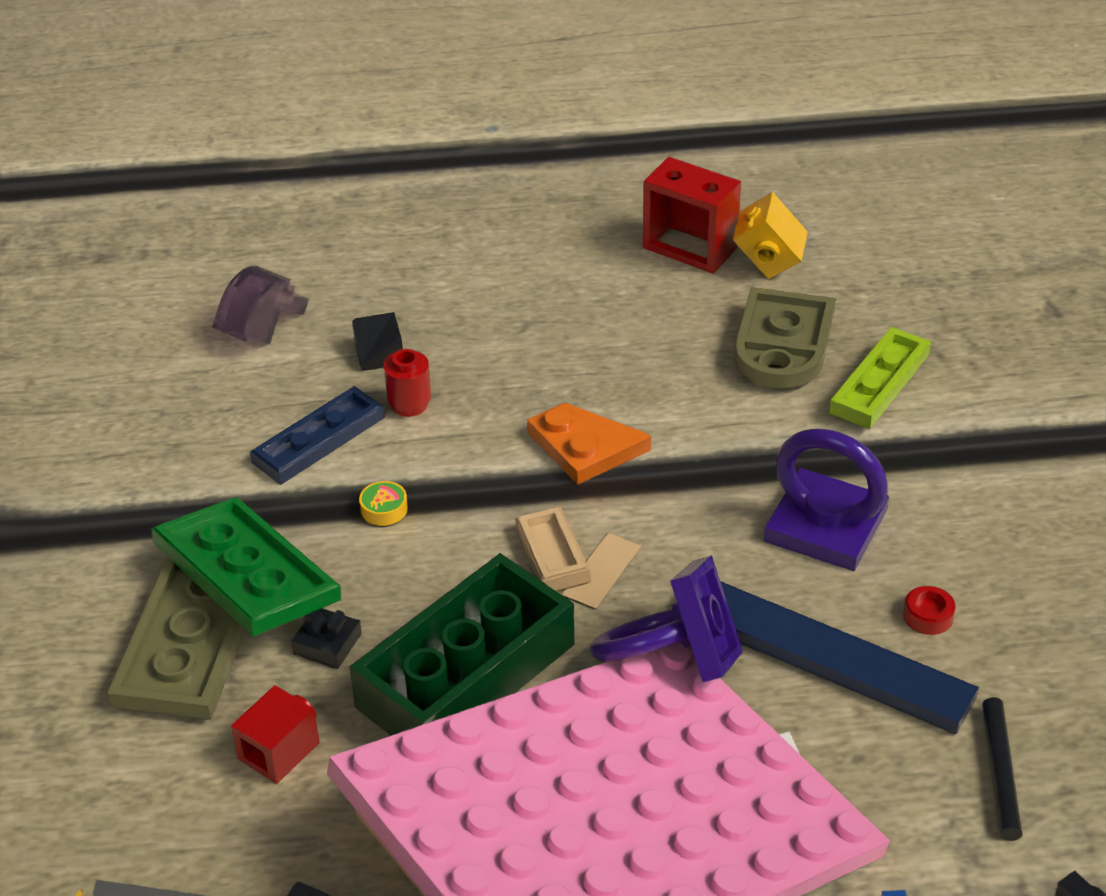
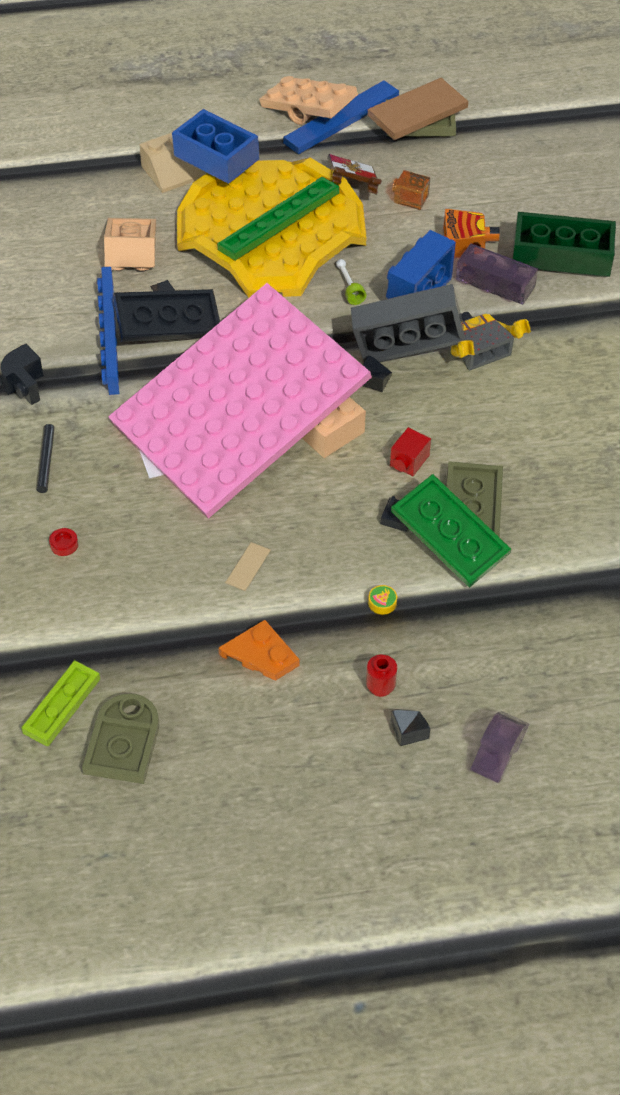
camera: 175 degrees right, 10 degrees up
dark blue tile [250,386,385,485] -> none
dark green brick [349,553,575,736] -> none
tan tile [515,506,591,591] -> none
dark purple tile [590,555,743,682] -> none
red piece [642,156,741,274] -> none
dark blue tile [720,581,979,734] -> none
yellow head [733,192,808,279] -> none
dark purple tile [764,429,889,572] -> none

